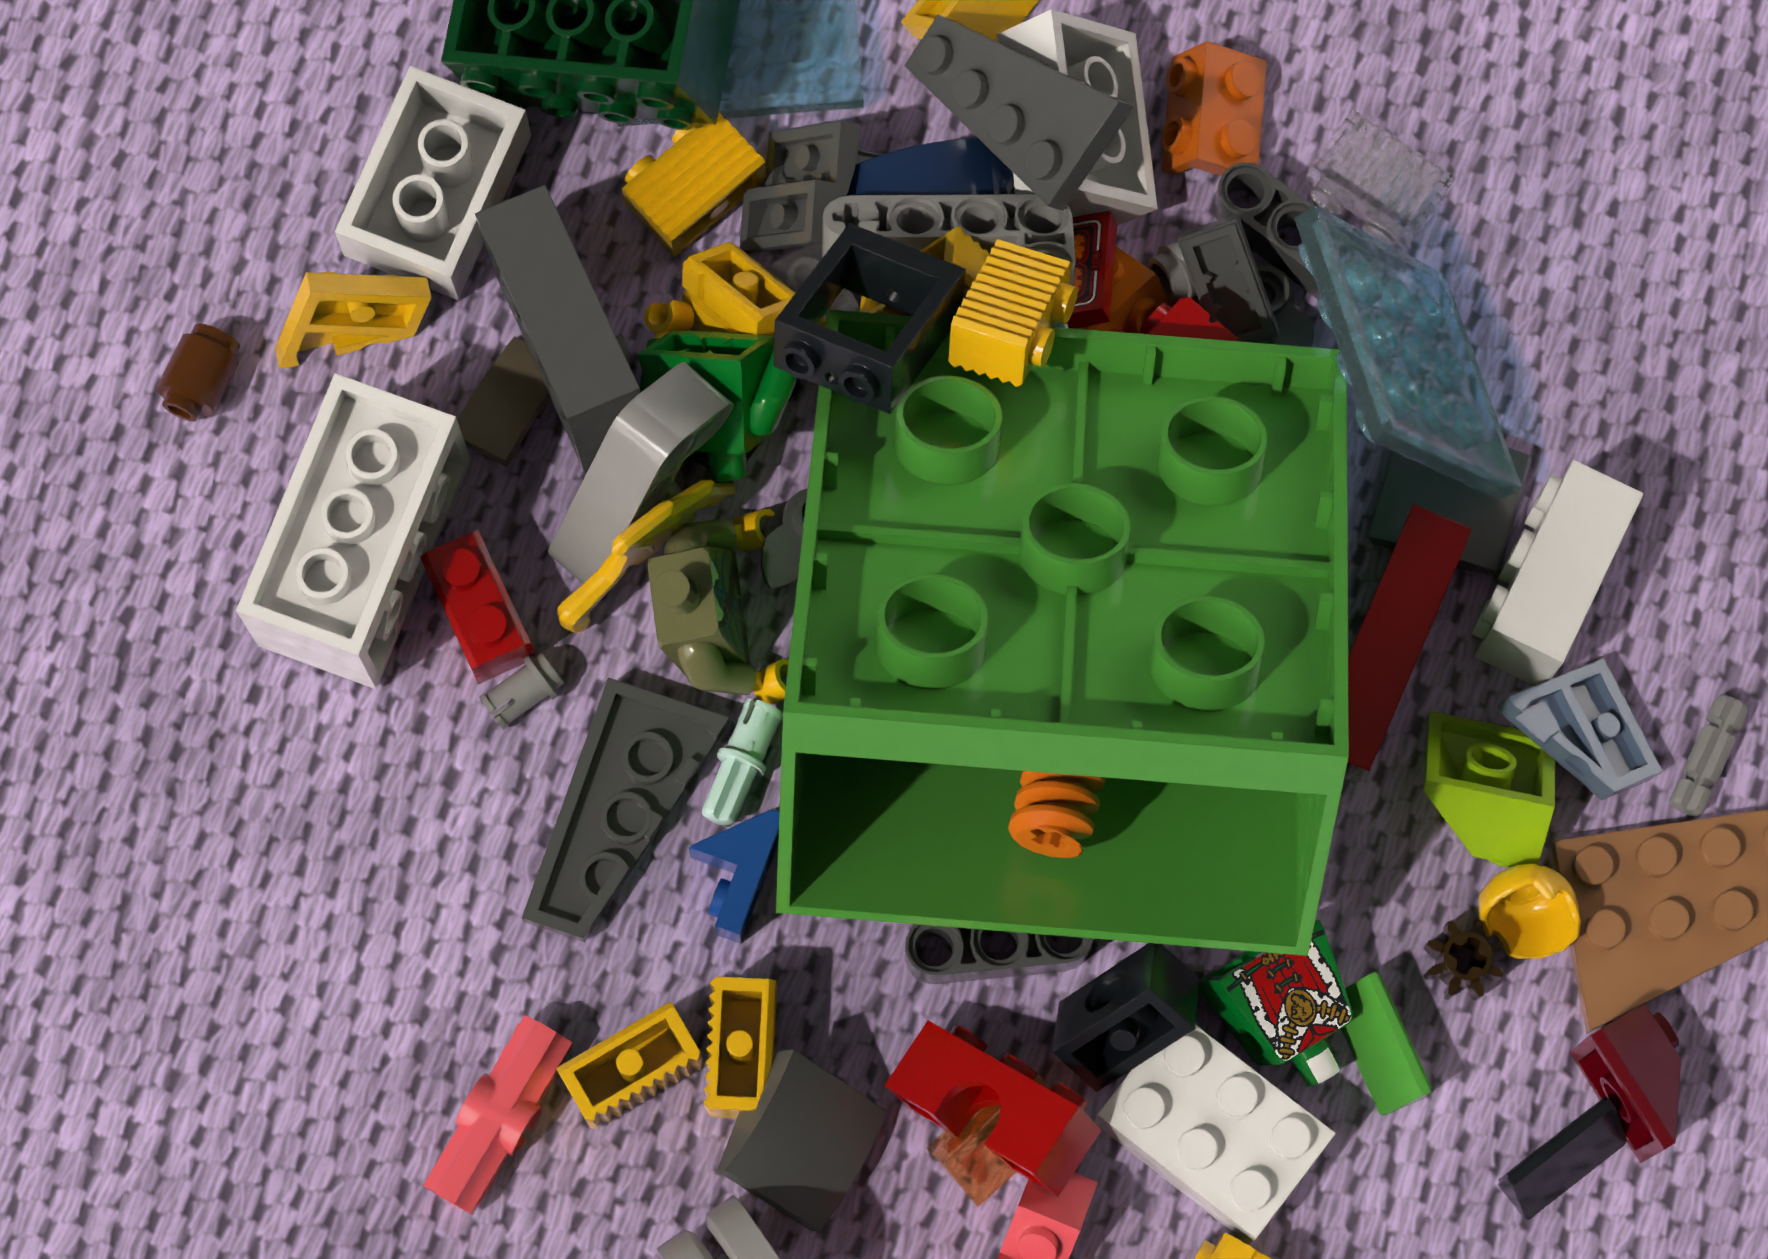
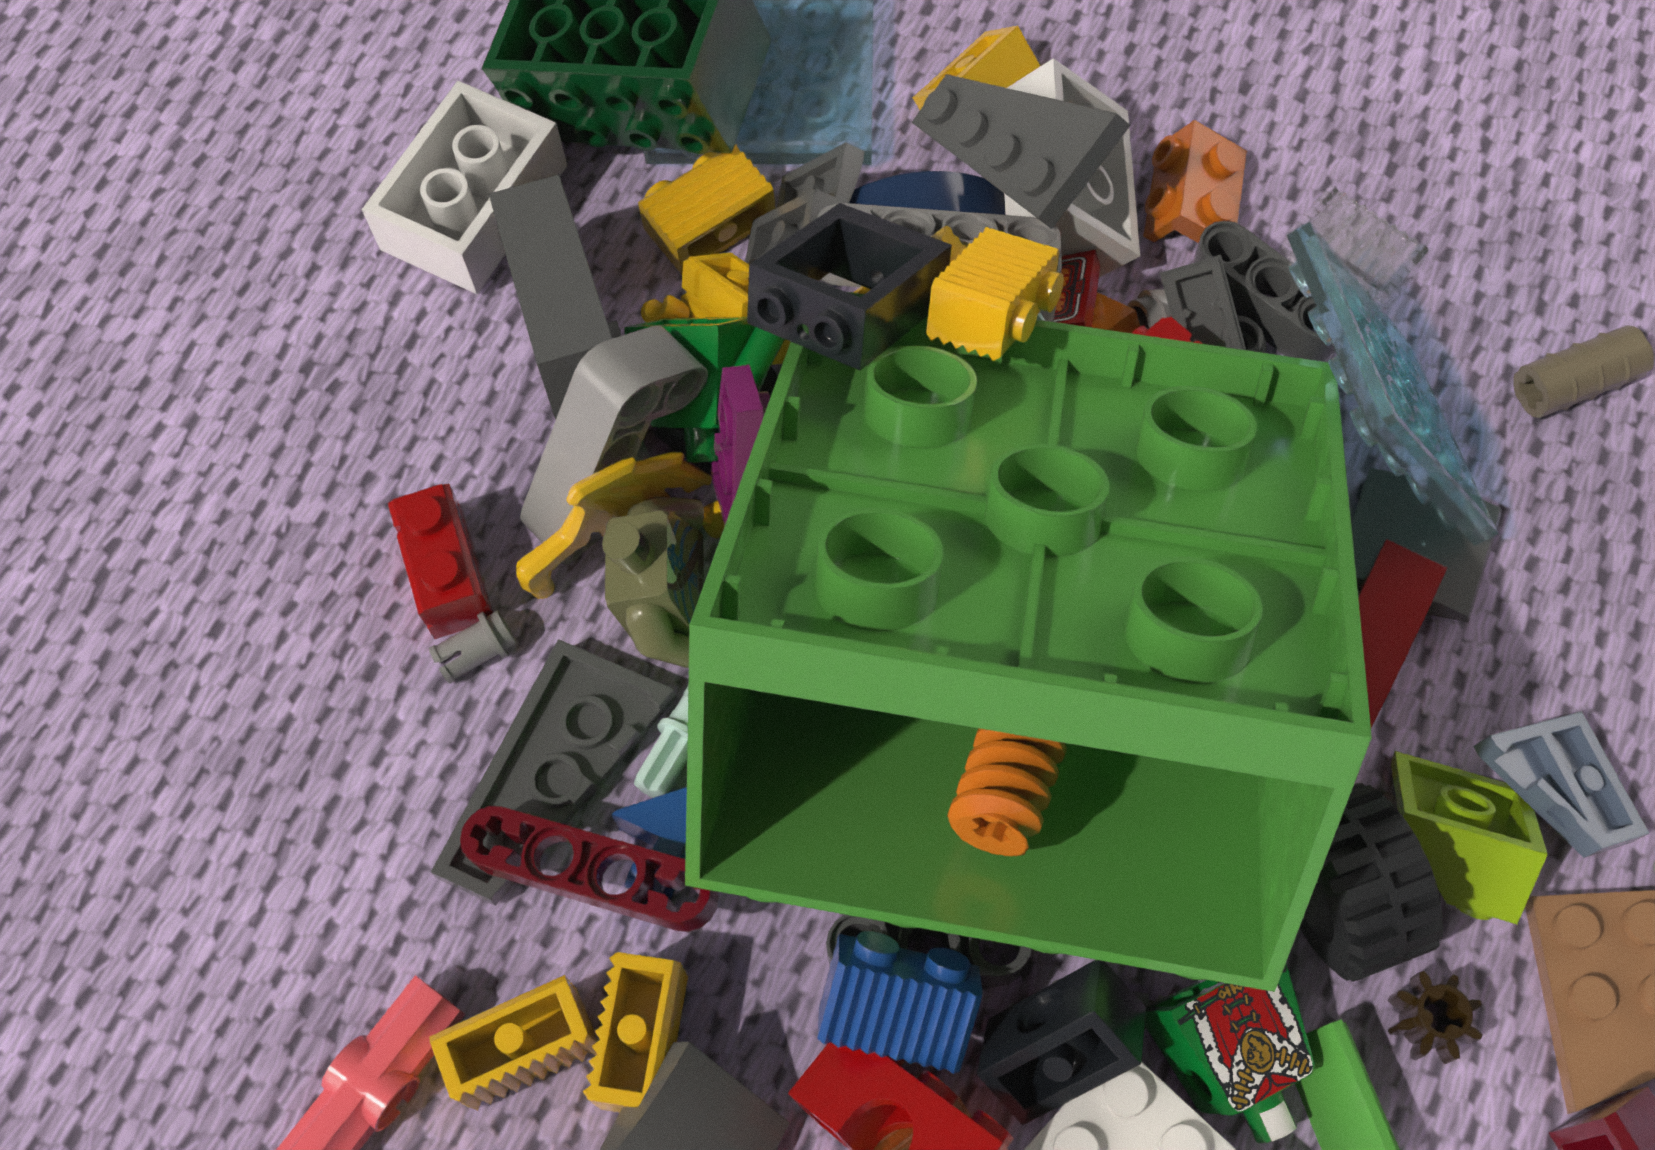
camera: 10 degrees right, 10 degrees down
reddish brown brick [156,323,240,422] -> none
white brick [236,373,470,689] -> none
yellow wing [275,272,432,368] -> none
dark tan slope [457,336,551,467] -> none
white brick [1471,460,1644,686] -> none
yellow hair [1479,863,1581,959] -> none
none -> dark red beam [460,806,719,932]
none -> magenta wing [711,365,770,525]
none -> blue brick [817,931,983,1074]
none -> black tyre [1299,783,1443,982]
none -> dark tan axle [1513,325,1654,418]

